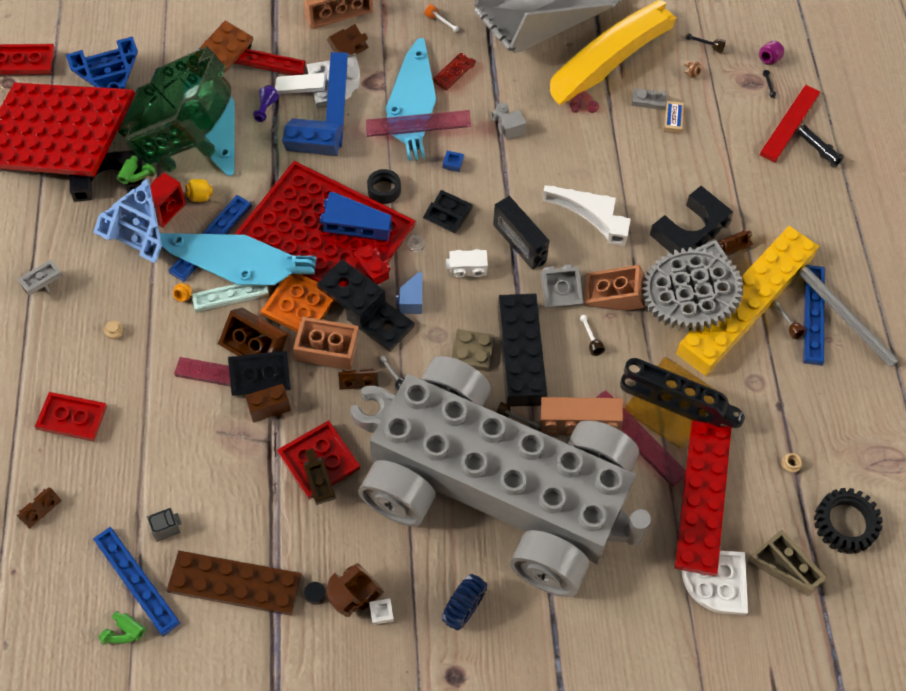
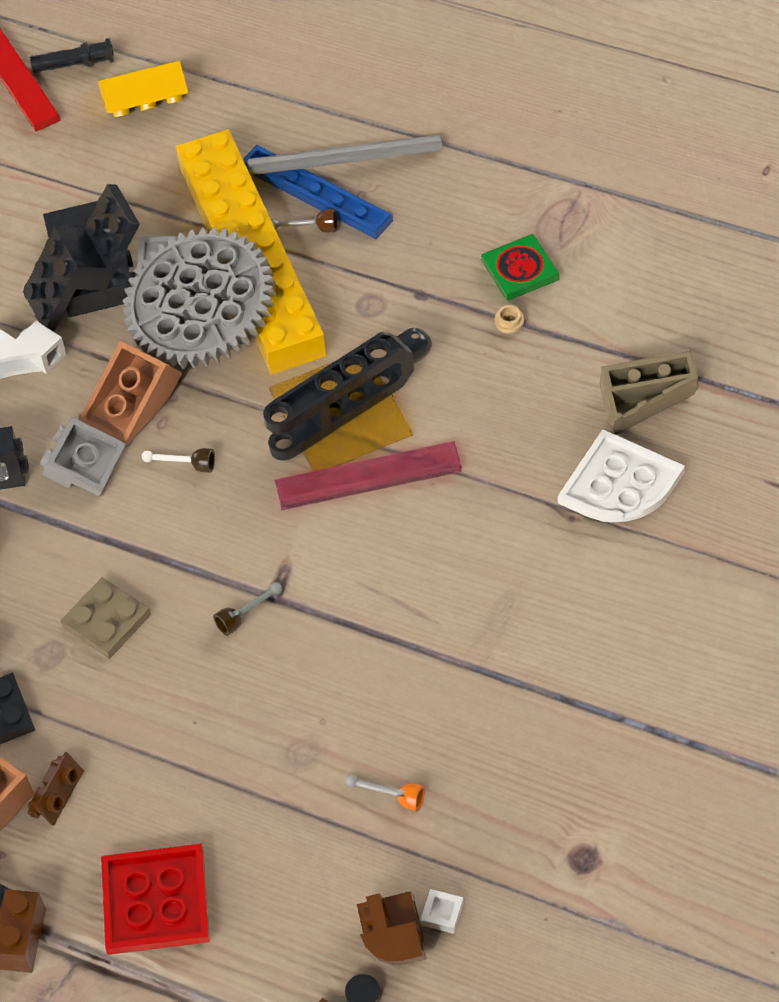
camera: 55 degrees left, 5 degrees down
dark brown hinge [304,448,336,505] -> none
light grey piece [350,356,651,597] -> none
light grey hinge [380,356,405,391] -> none
dark blue gear [442,574,487,631] -> none
black brick [498,293,547,407] -> none
nougat brick [541,397,623,437] -> none
red plate [674,420,732,577] -> none
reddish brown hinge [717,229,753,256] -> none
black tyre [814,488,883,554] -> none
none -> black bracket [23,184,140,332]
none -> yellow slope [97,60,188,117]
none -> hinge [345,775,425,812]
none -> tile [481,234,559,301]

